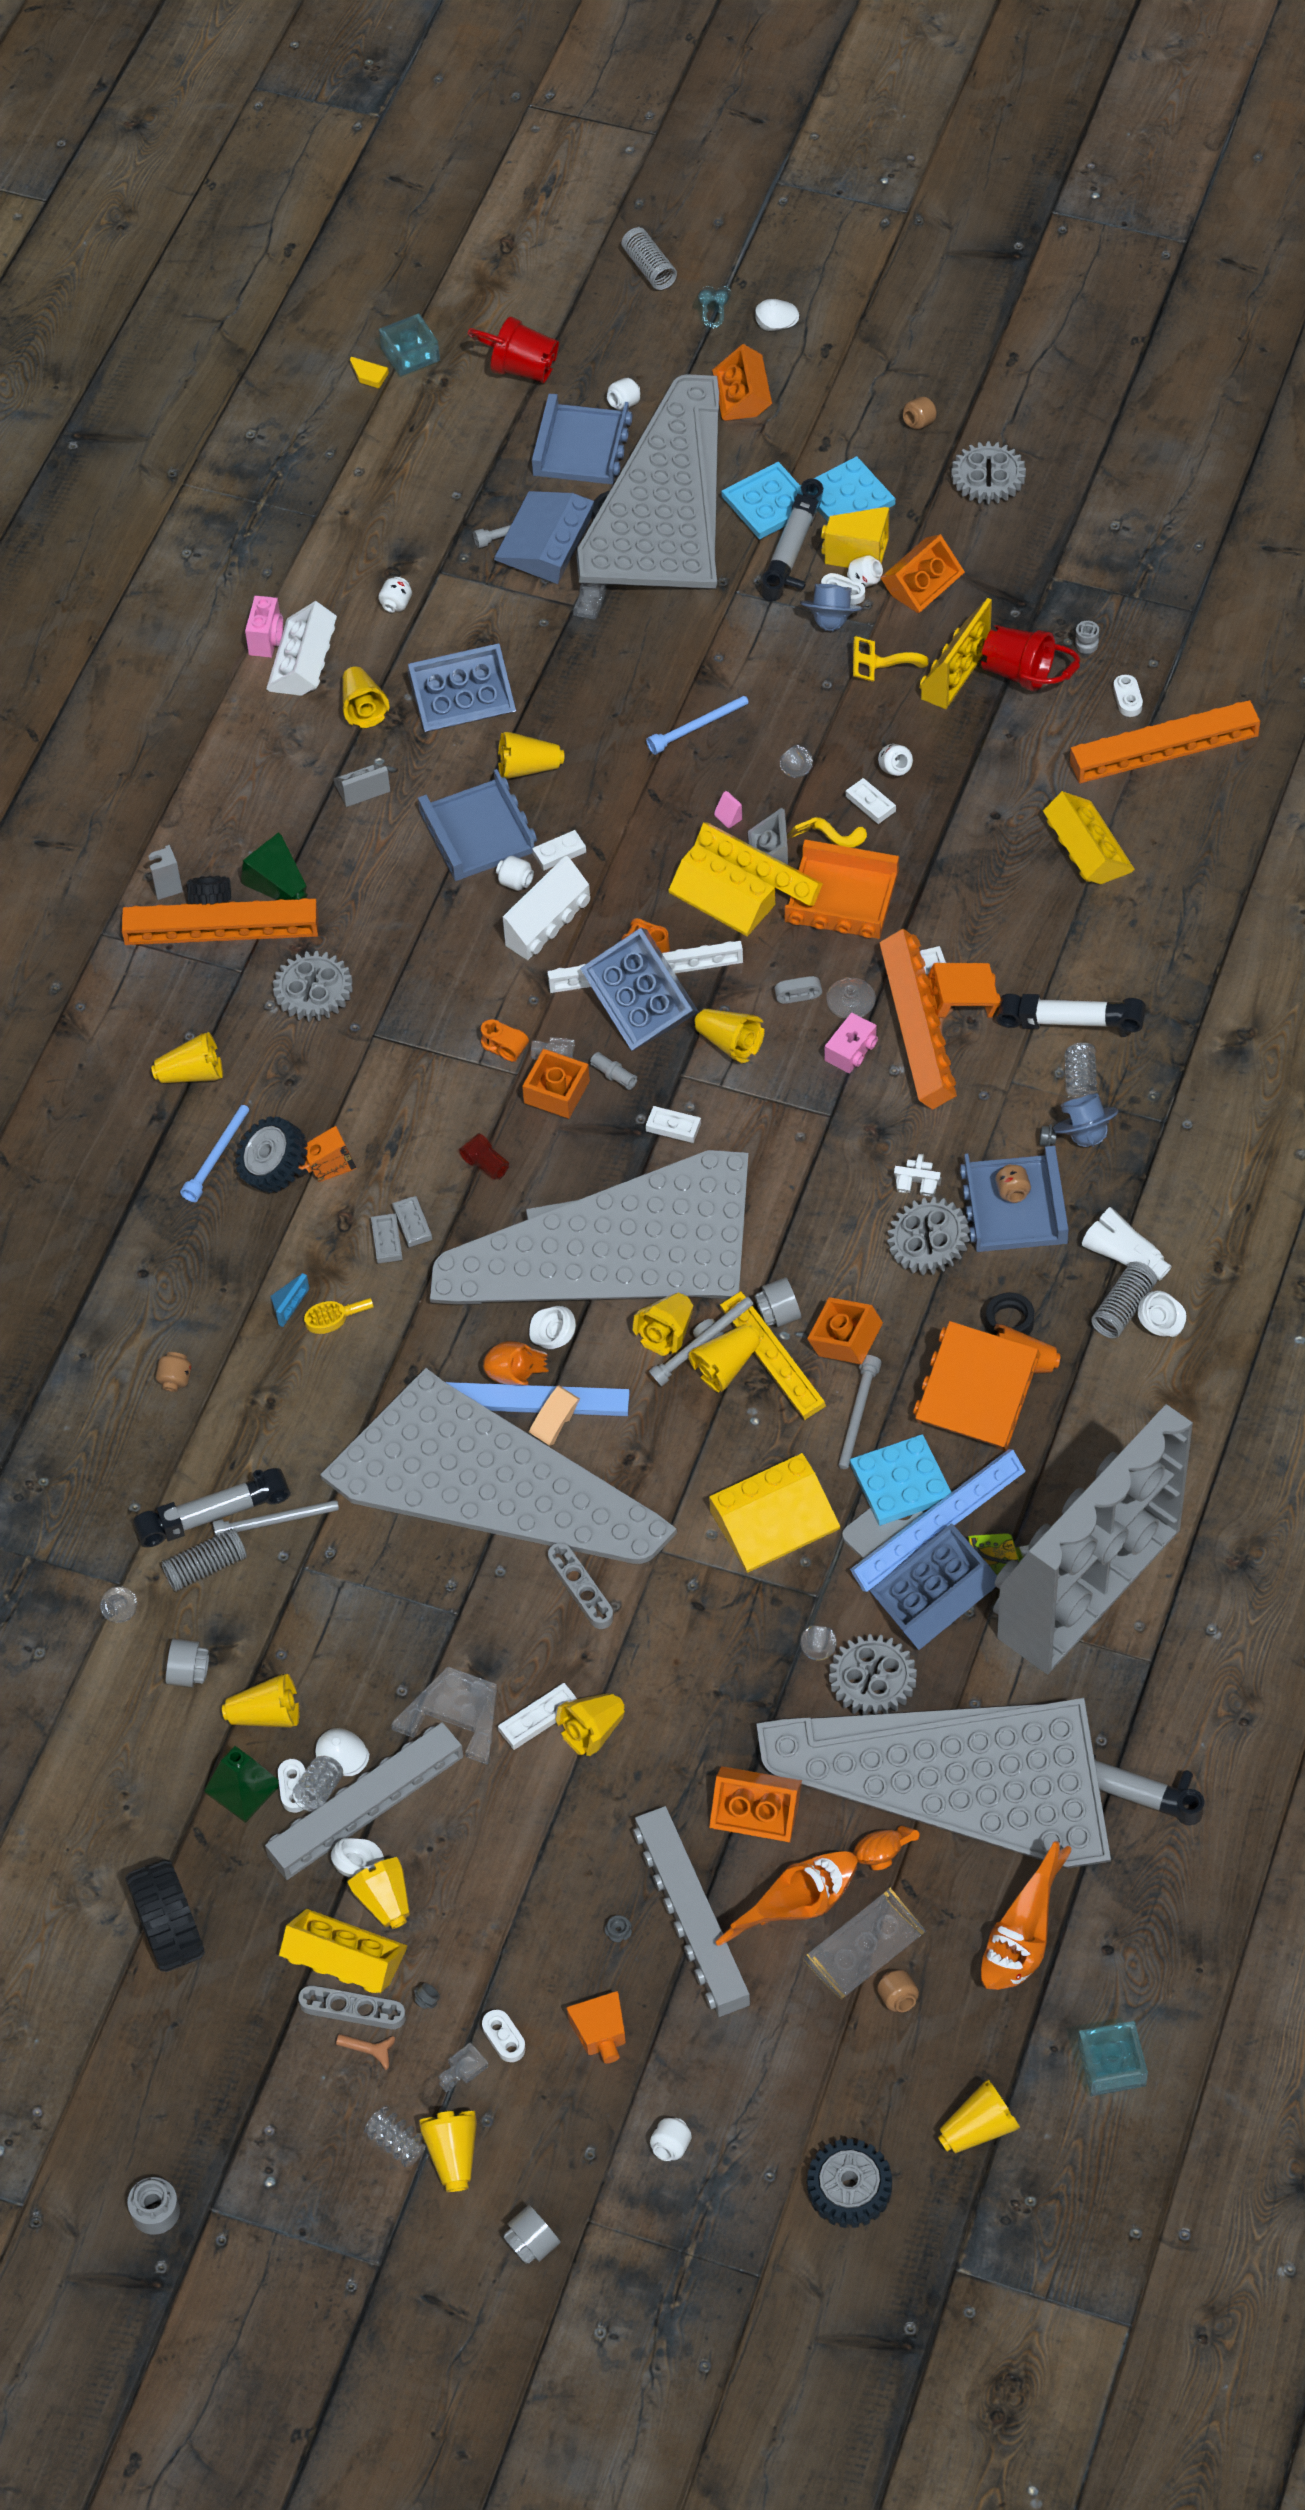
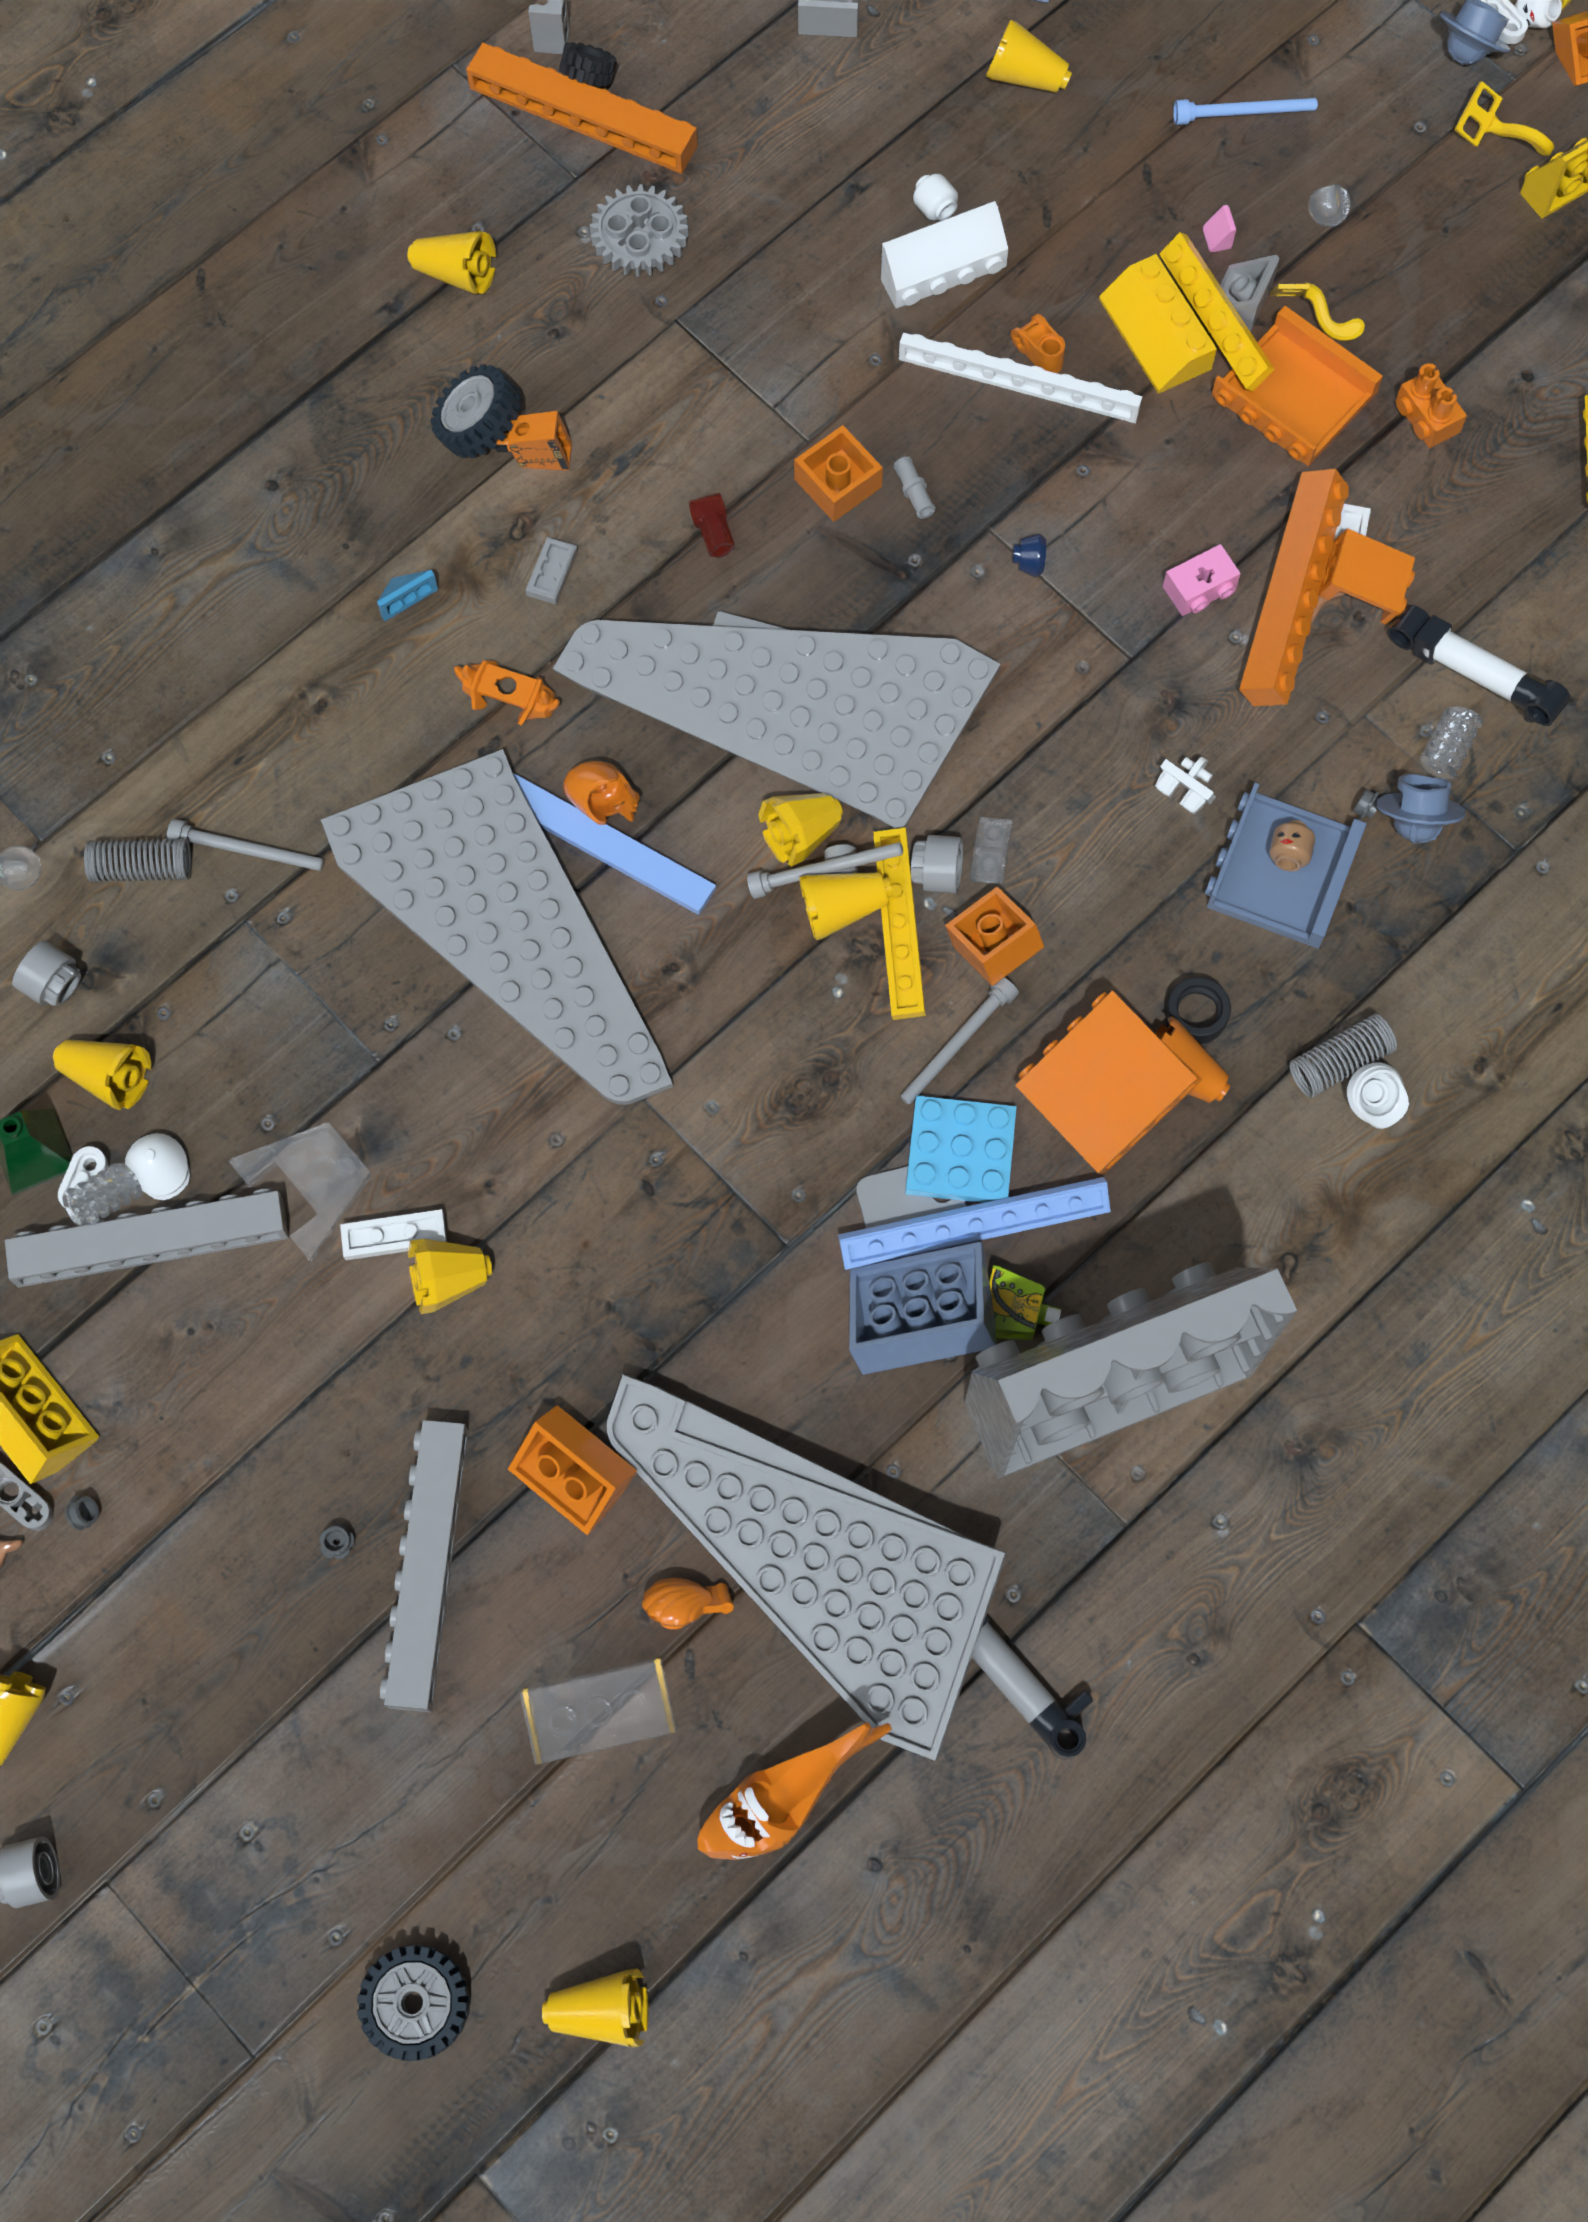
camera: 25 degrees right, 15 degrees up
piece [133,1468,291,1547] -> none
medium nougat head [156,1352,191,1392] -> none
light blue piece [180,1105,249,1202] -> none
dark green slope [241,832,308,900] -> none
yellow piece [304,1298,374,1334] -> none
white hat [331,1838,384,1877] -> none
yellow cone [347,1857,410,1929] -> none
light grey plate [392,1196,433,1247] -> none
sand blue panel [418,769,537,881] -> none
clear plate [438,2043,488,2092] -> none
orange piece [481,1019,529,1062] -> none
white plate [482,2010,526,2062] -> none
white hat [529,1306,576,1349] -> none
light nougat slope [529,1386,580,1445] -> none
clear plate [531,1037,575,1060] -> none
white plate [532,830,586,871] -> none
light grey beam [548,1543,613,1629] -> none
orange torso [567,1991,626,2064] -> none
sand blue slope [580,928,699,1051] -> none
white plate [646,1106,701,1143] -> none
white head [650,2118,692,2161] -> none
yellow cone [695,1009,765,1063] -> none
yellow slope [709,1453,840,1573] -> none
orange piece [715,1851,857,1946] -> none
light grey beam [774,976,822,1004] -> none
clear piece [800,1626,837,1661] -> none
clear dish [826,978,876,1019] -> none
light grey gear [829,1634,917,1715] -> none
white plate [846,778,896,824] -> none
medium nougat head [877,1970,919,2012] -> none
white head [878,744,913,776] -> none
light grey gear [887,1197,970,1275] -> none
clear light blue brick [1078,2021,1148,2096] -> none
white piece [1082,1207,1172,1281] -> none
none -> orange piece [454,660,560,725]
none -> clear slope [970,817,1013,884]
none -> dark blue cone [1012,534,1046,577]
none -> orange brick [1395,363,1467,449]

